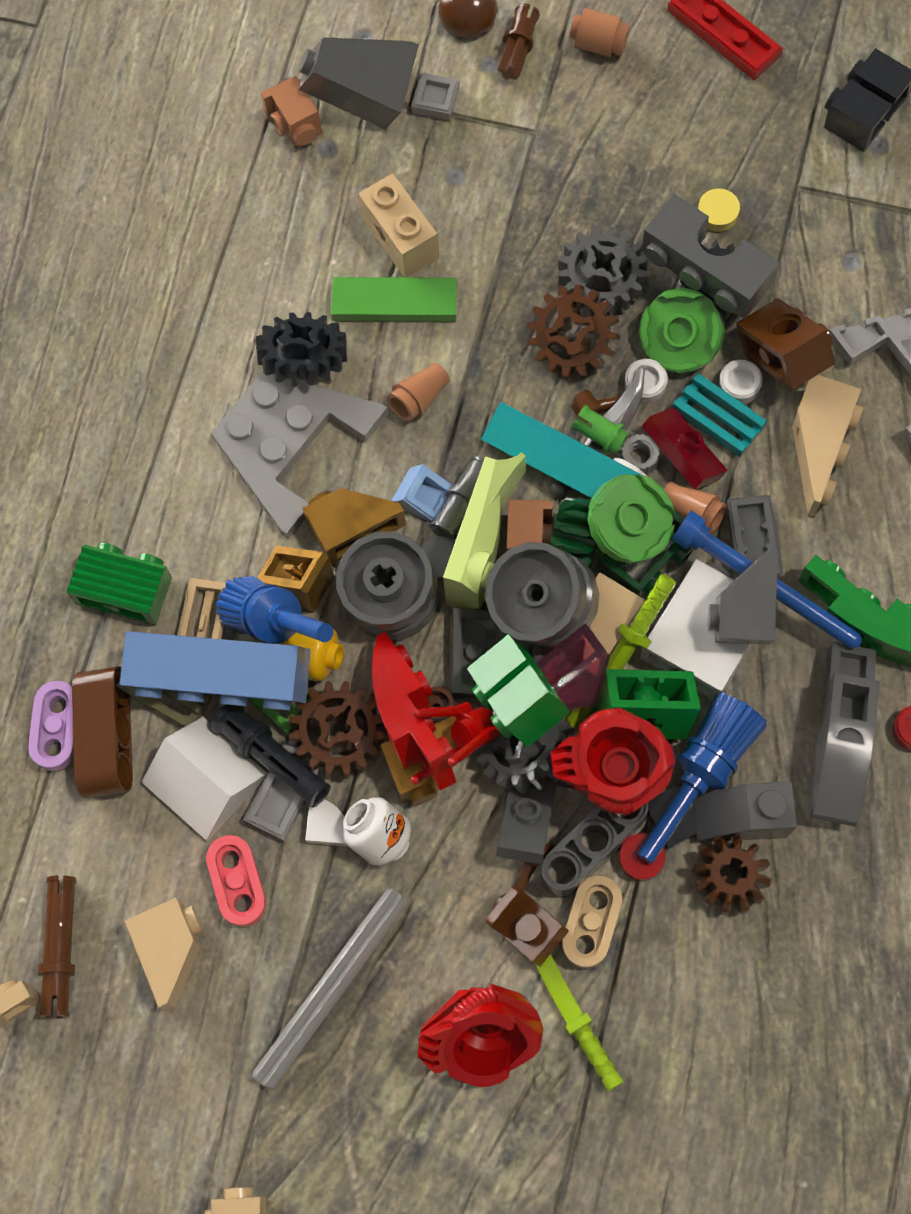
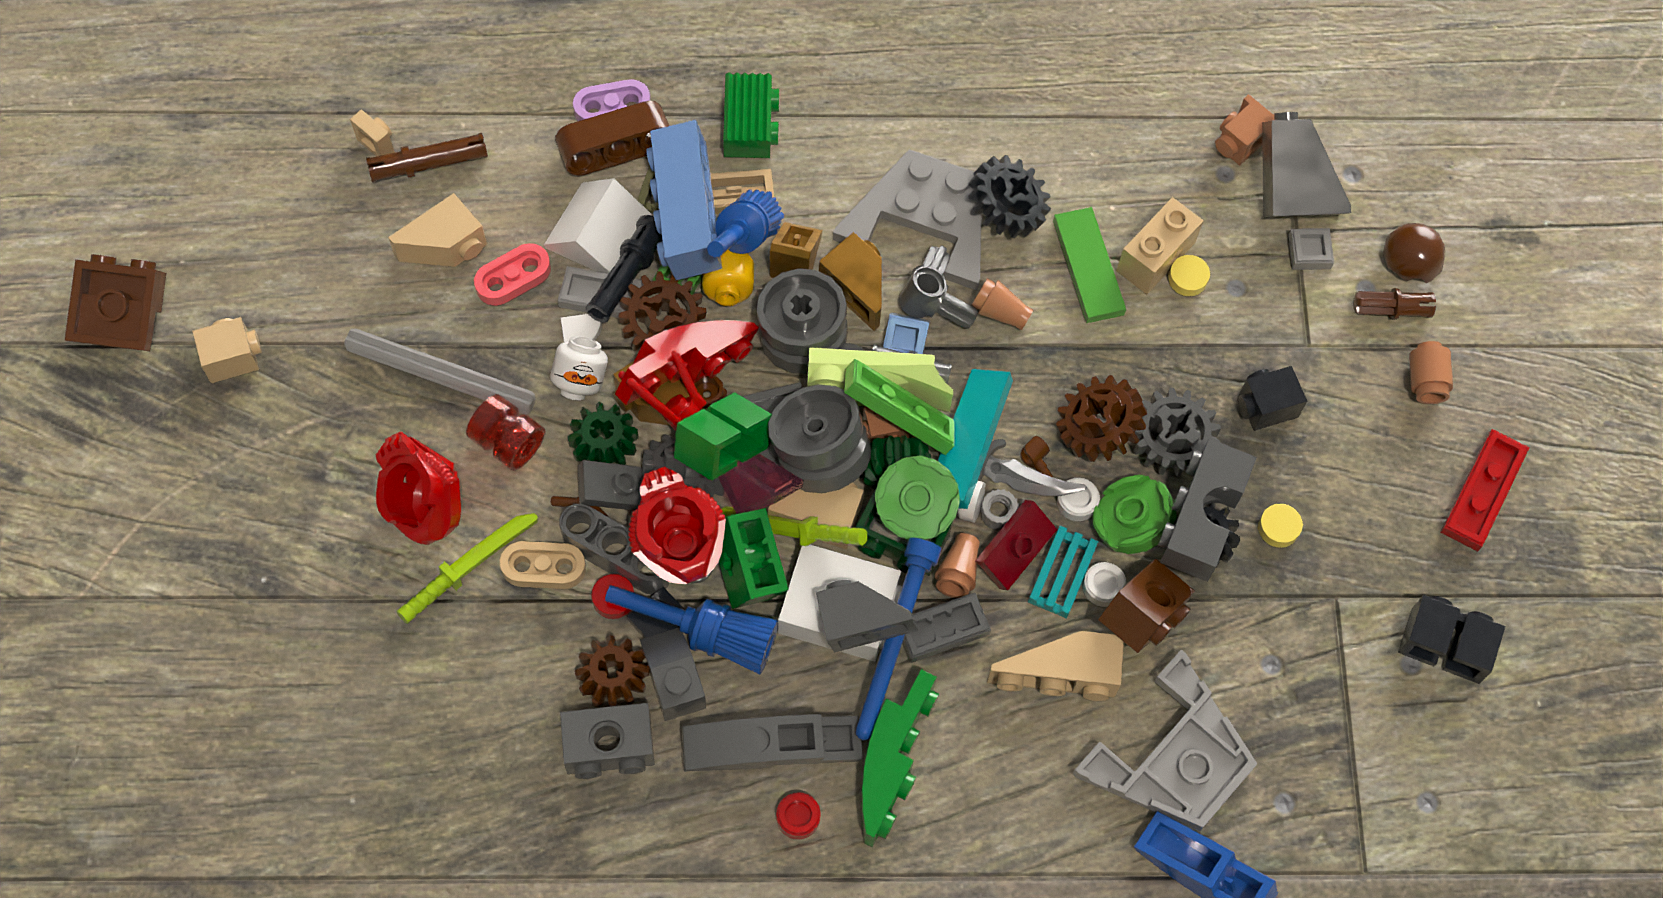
camera: 65 degrees right, 5 degrees down
reddish brown bracket [485,886,569,967] -> none
bright green pin [571,405,629,455] -> none
none -> clear red wheel [466,394,546,471]
none -> dark grey brick [560,703,655,779]
none -> dark green gear [568,401,639,465]
none -> bright green tile [844,359,954,455]
none -> dark grey axle [898,245,978,328]
none -> light yellow tile [1168,255,1210,296]
none -> black brick [1237,366,1308,431]

